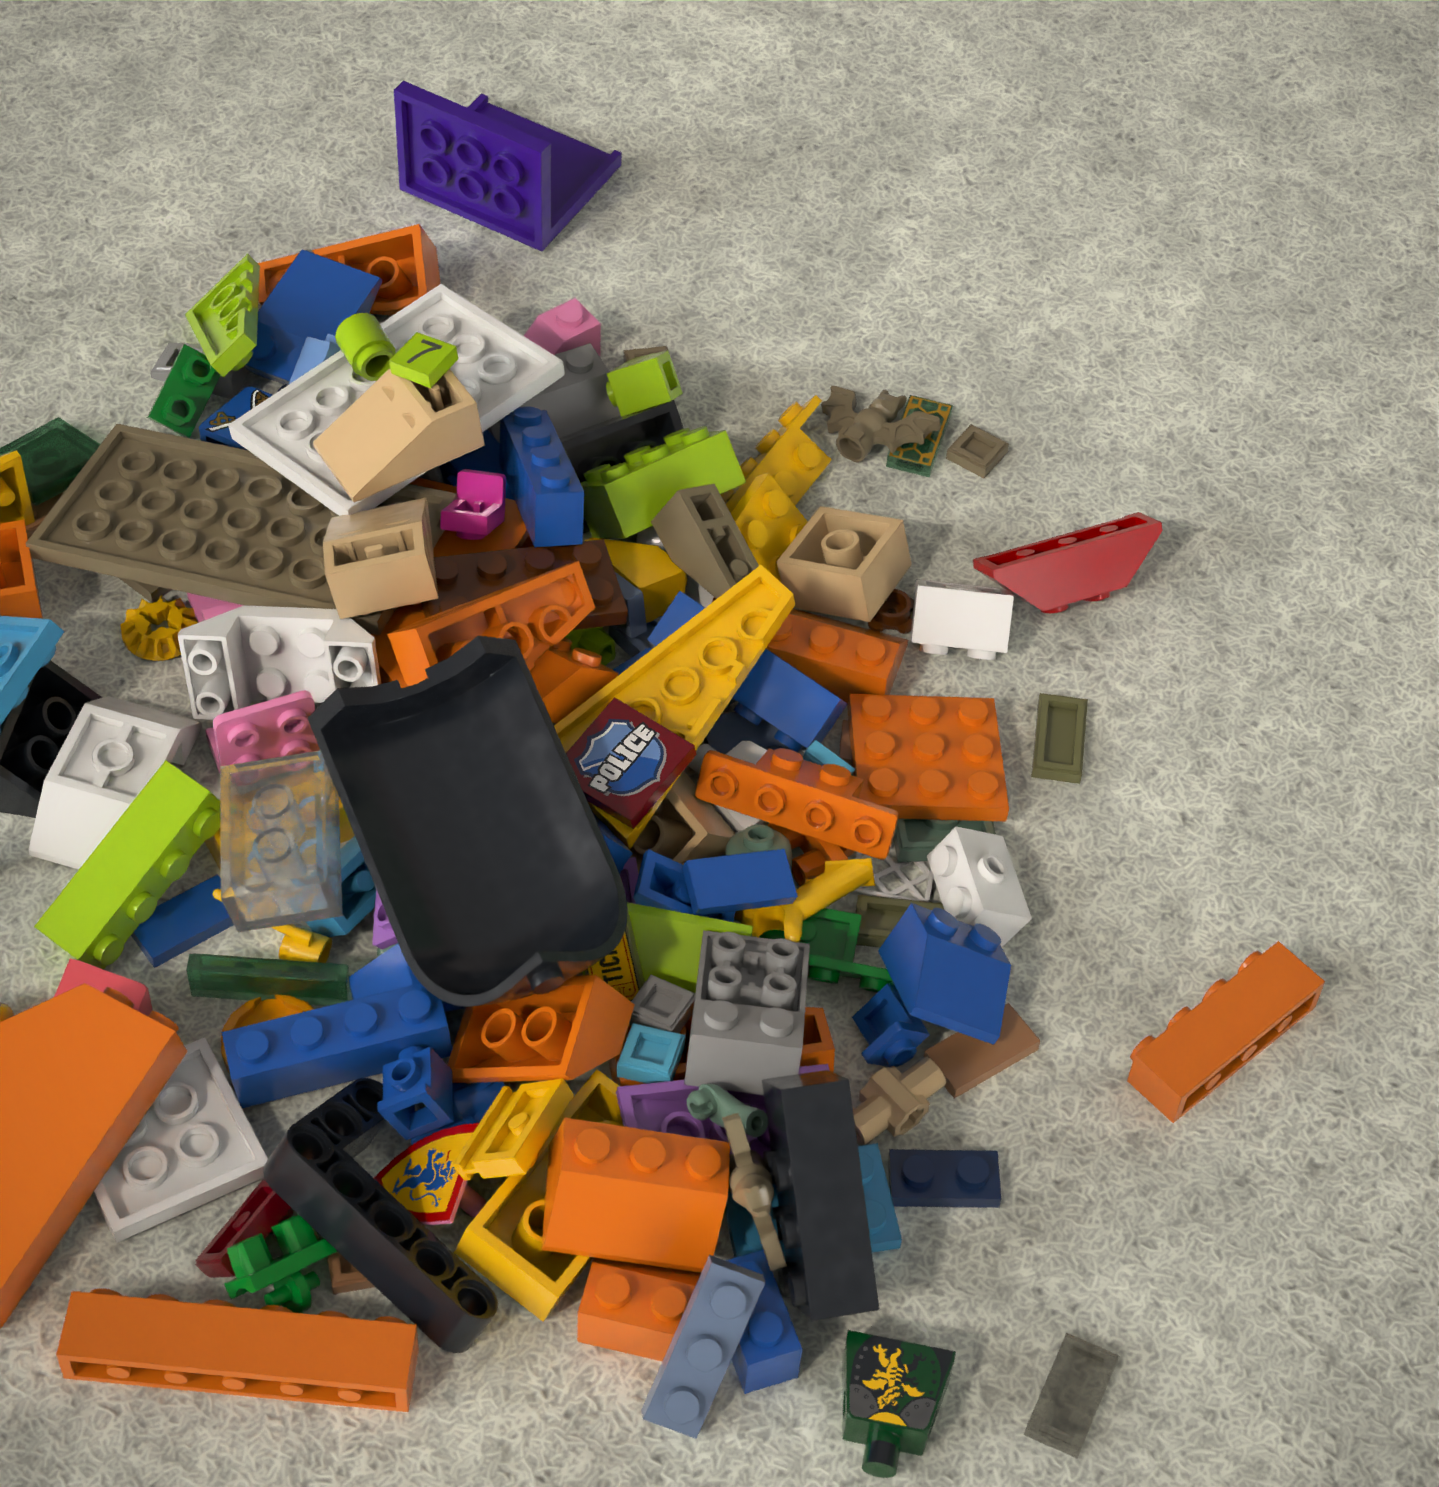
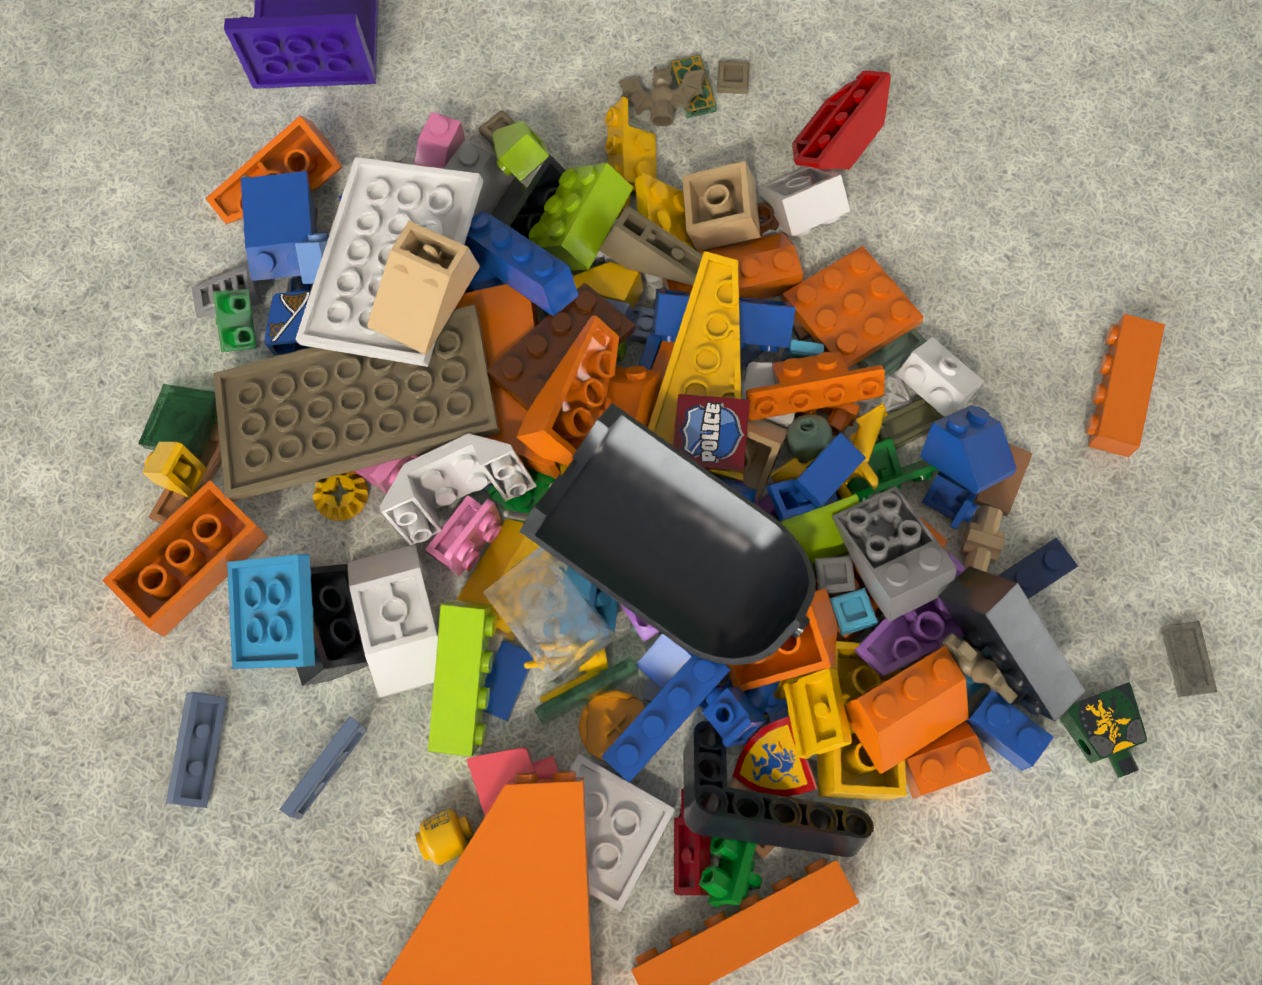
camera: 25 degrees left, 20 degrees up
lime wing [185,253,260,377] -> none
tan slope [323,497,439,619] -> none
lime brick [335,313,396,381] -> none
lime tile [389,332,459,388] -> none
dark pink bracket [440,469,506,540] -> none
sand blue plate [641,1255,765,1439] -> none
sand green arm [687,1084,768,1137] -> none
olive tile [1031,693,1088,784] -> none

